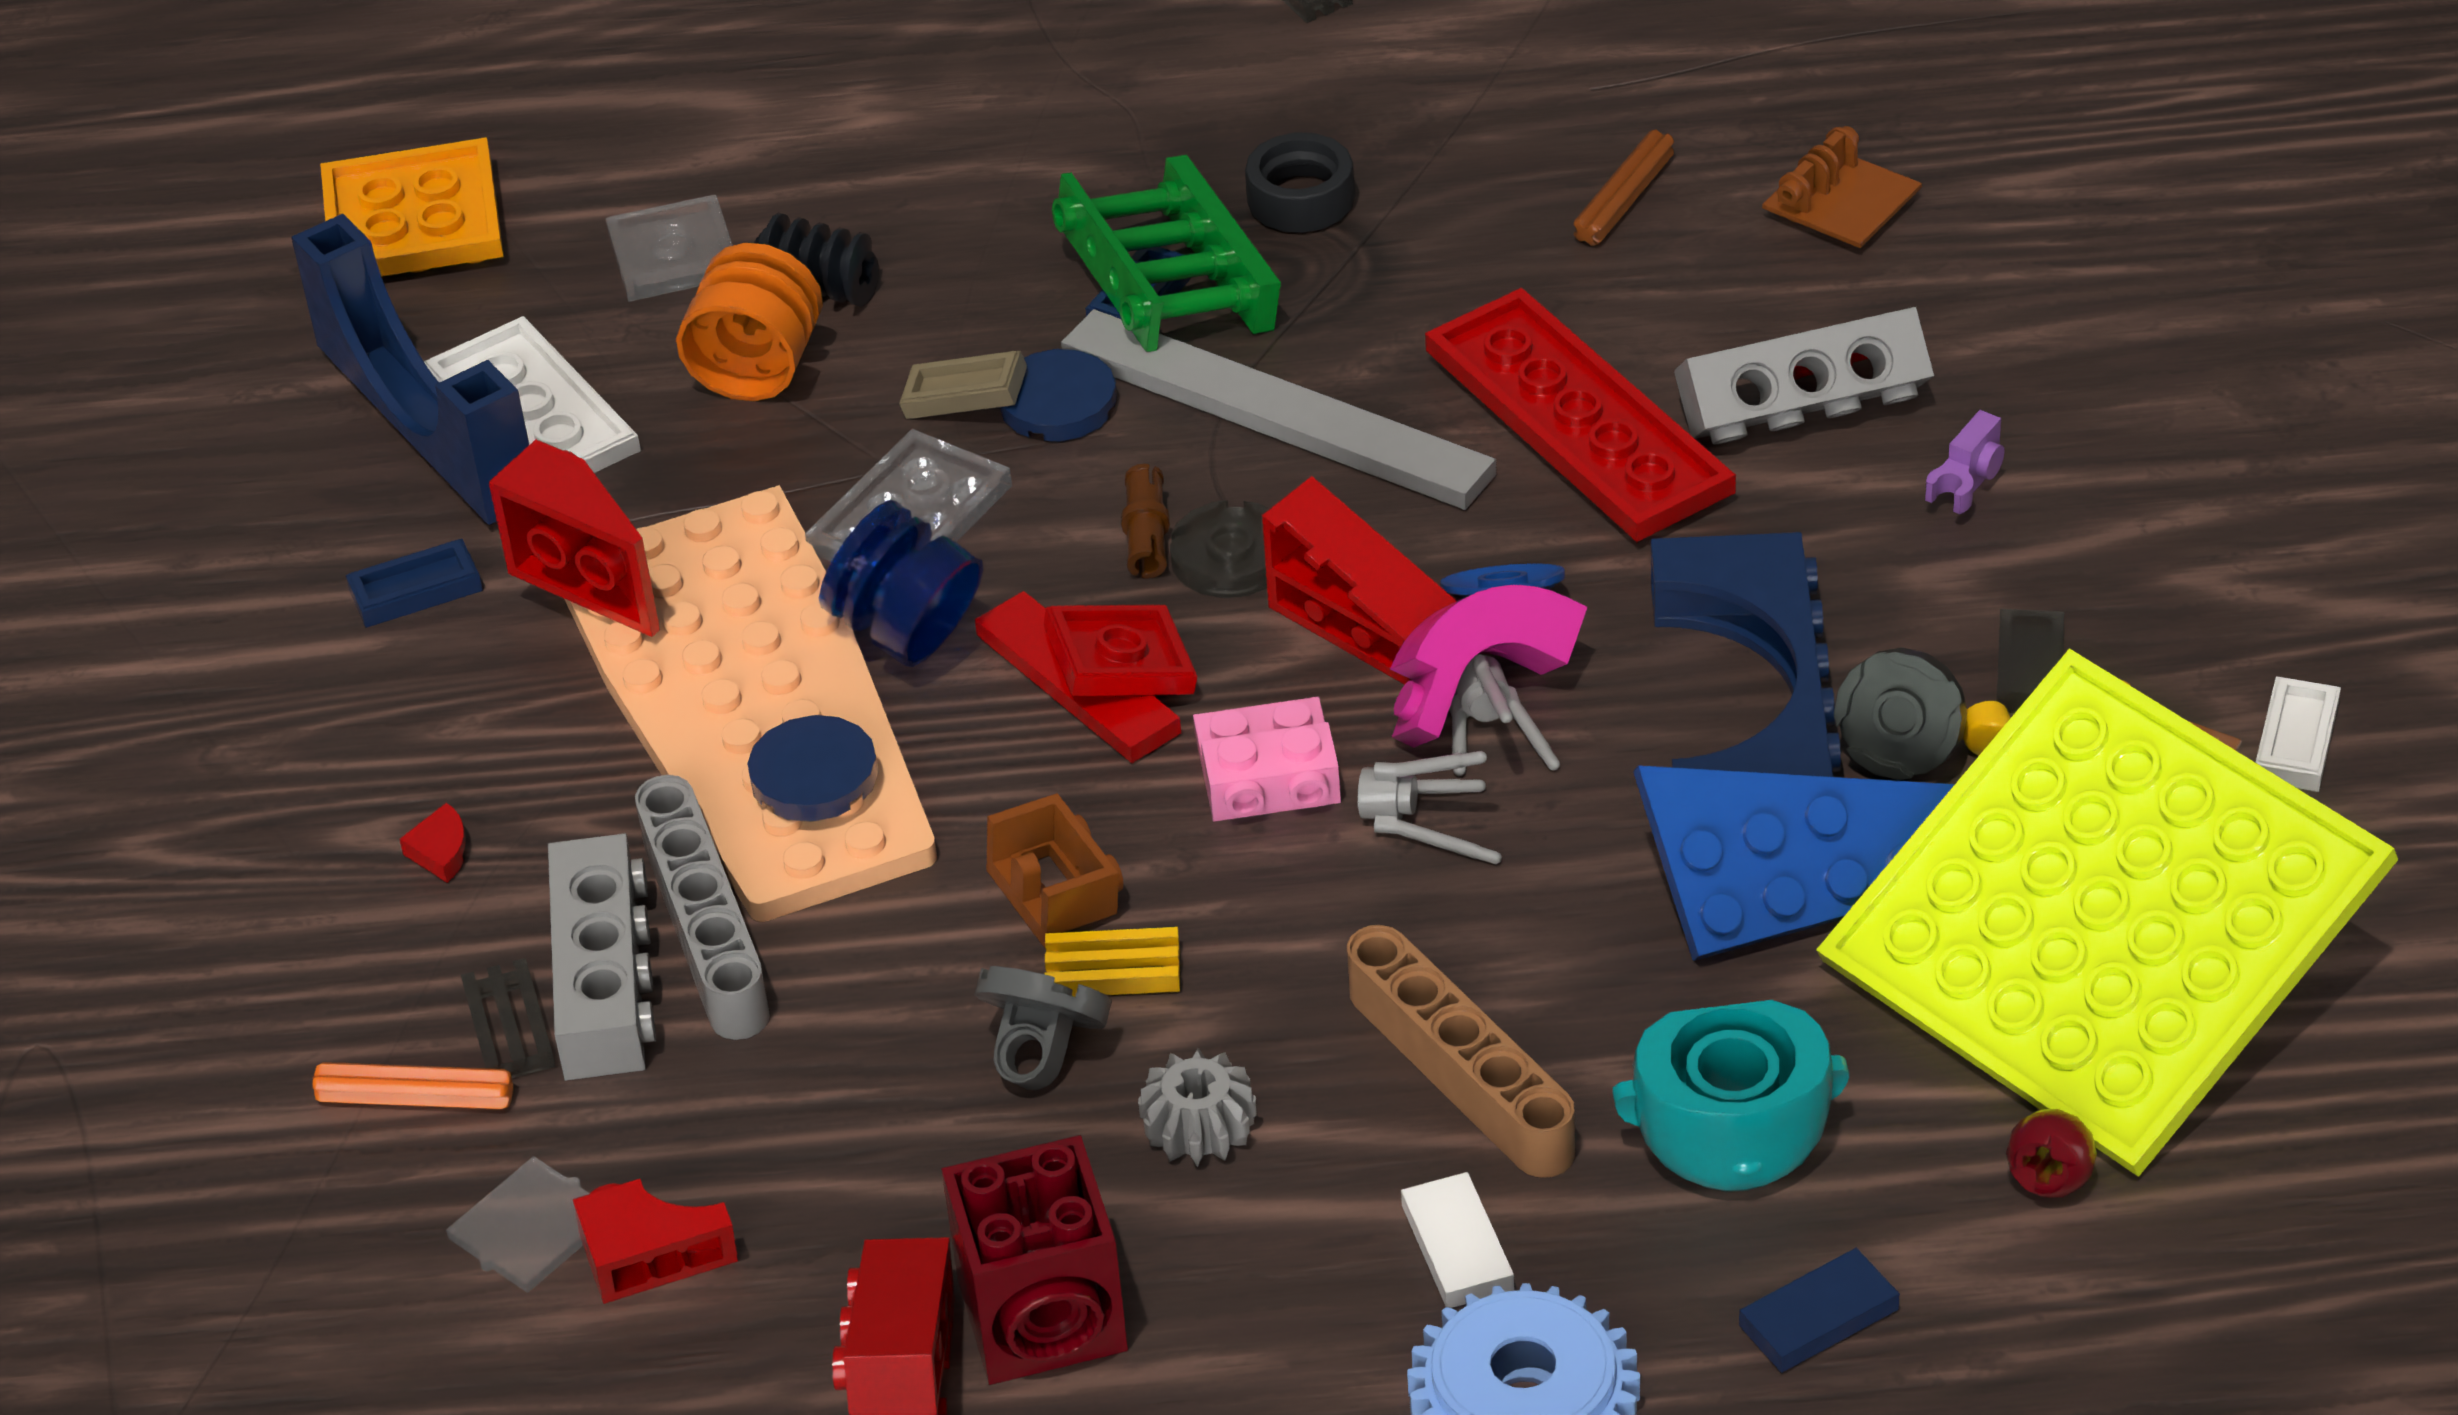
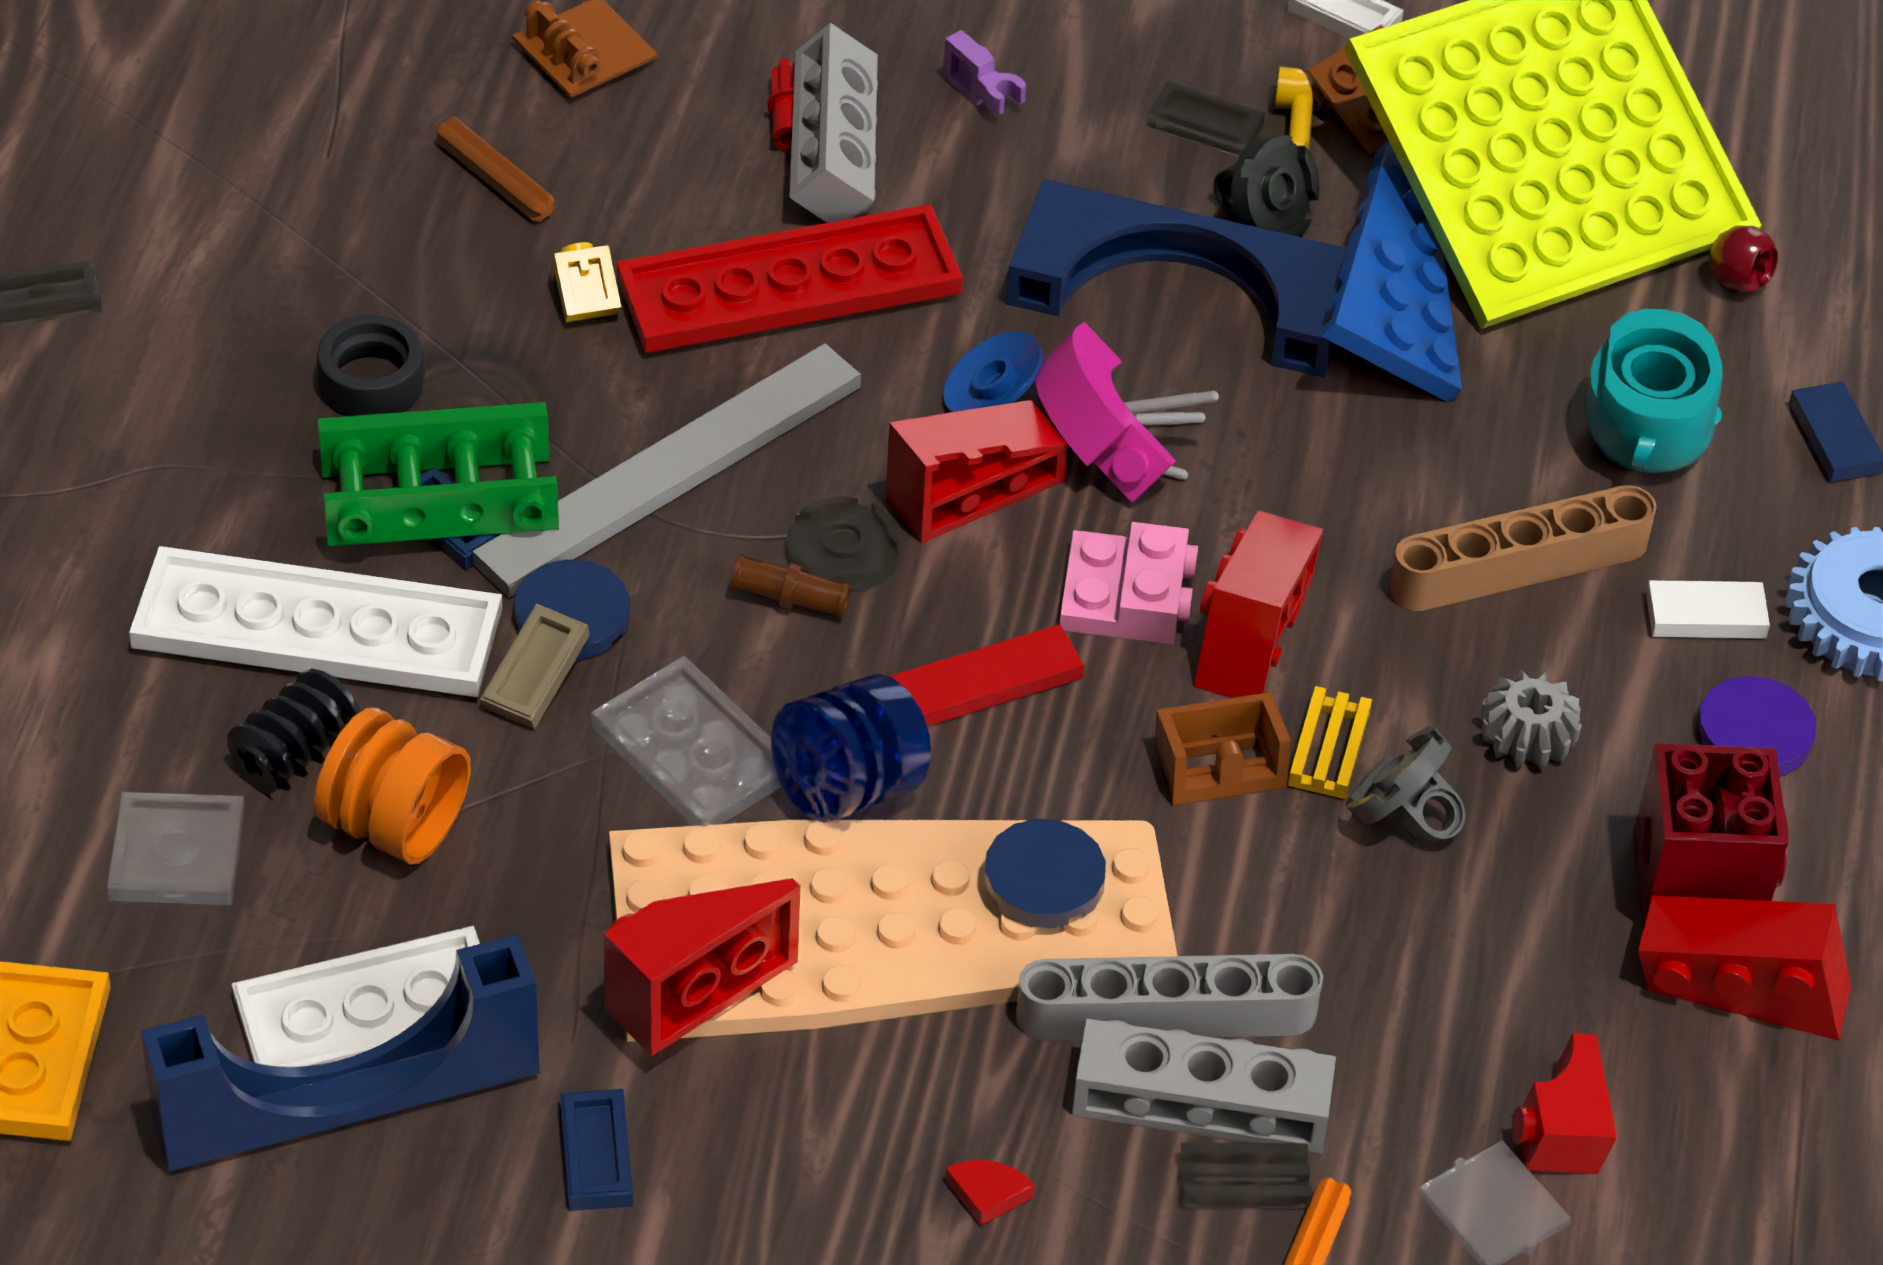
camera: 80 degrees left, 5 degrees up
red tile [1043,605,1197,696] -> none
light grey plant [1358,751,1502,864] -> none
none -> white plate [129,546,502,697]
none -> bracket [550,242,621,322]
none -> red wedge [1193,510,1324,698]
none -> dark purple tile [1697,675,1816,776]

